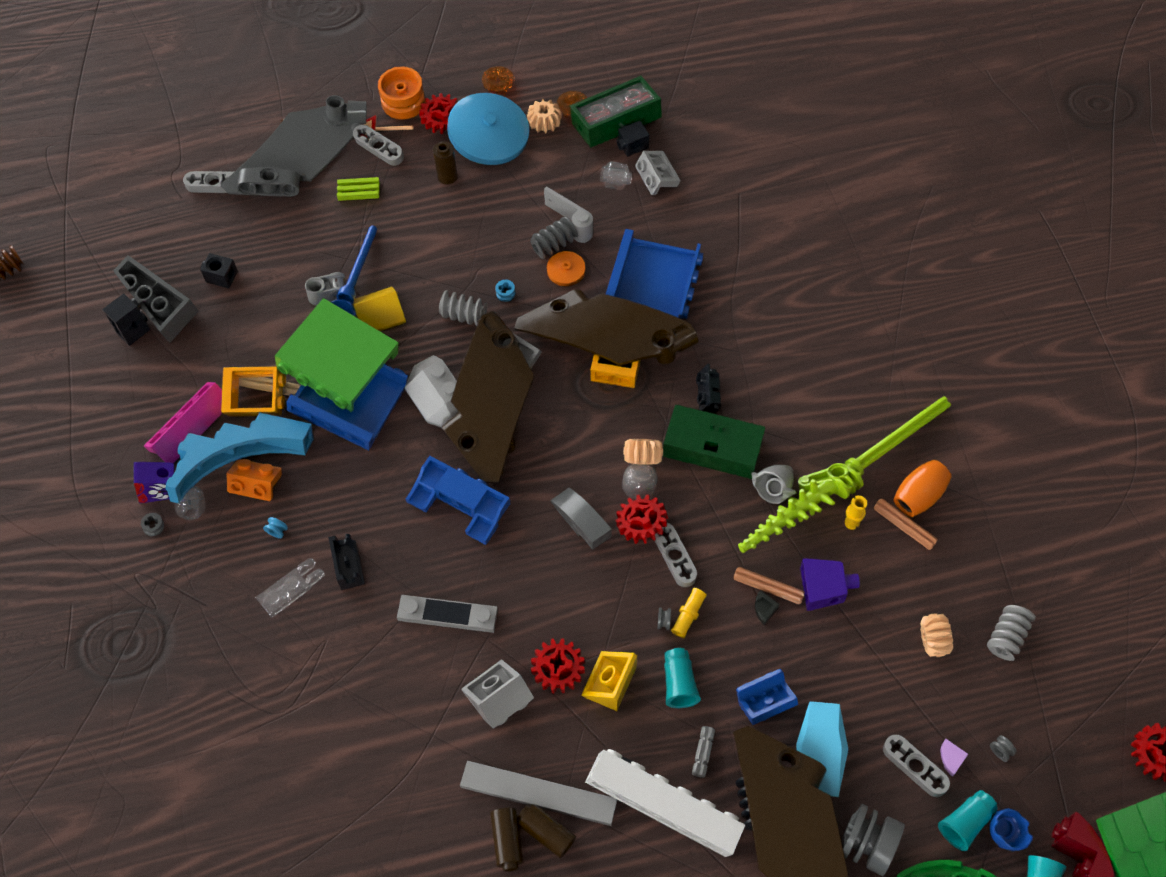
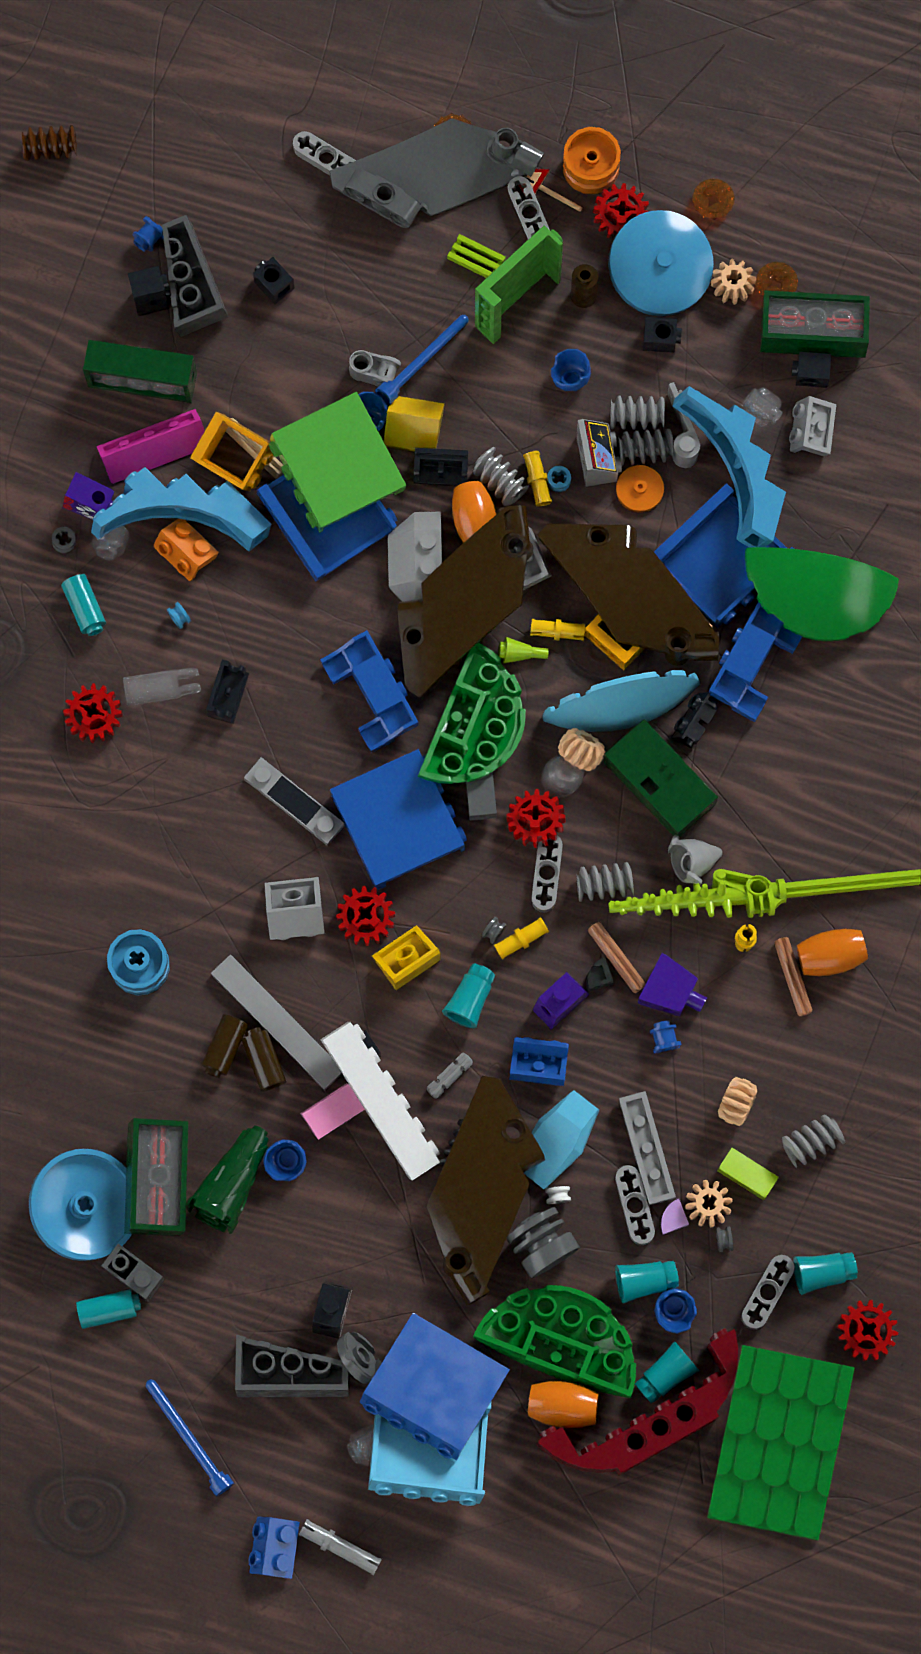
camera: 30 degrees right, 15 degrees up
none -> teal brick [61,574,106,636]
none -> red gear [63,683,123,743]
none -> dark green brick [83,340,197,403]
none -> dark azure wheel [107,929,170,995]
none -> blue brick [133,216,164,252]
none -> bright pink hinge [300,1083,365,1140]
none -> blue panel [330,749,467,890]
none -> black hinge [414,448,468,486]
none -> green brick [418,643,526,784]
none -> orange piece [452,481,496,543]
none -> bright green panel [475,225,563,344]
none -> lime cone [498,637,549,663]
none -> yellow pin [523,451,552,507]
none -> yellow pin [530,619,585,641]
none -> dark purple torso [533,972,589,1030]
none -> medium azure brick [542,670,700,732]
none -> white bush [545,1186,571,1204]
none -> blue hair [551,349,591,391]
none -> slope [576,419,622,487]
none -> light grey piece [576,862,634,902]
none -> light grey piece [610,396,665,430]
none -> light grey plate [619,1091,676,1206]
none -> black brick [643,317,682,353]
none -> blue brick [650,1021,681,1054]
none -> dark azure arch [673,386,786,547]
none -> light nougat gear [685,1180,732,1228]
none -> blue bracket [709,602,802,722]
none -> lime slope [717,1148,779,1200]
none -> light grey beam [741,1255,794,1330]
none -> green brick [745,547,899,641]
none -> teal plant [793,1252,858,1295]

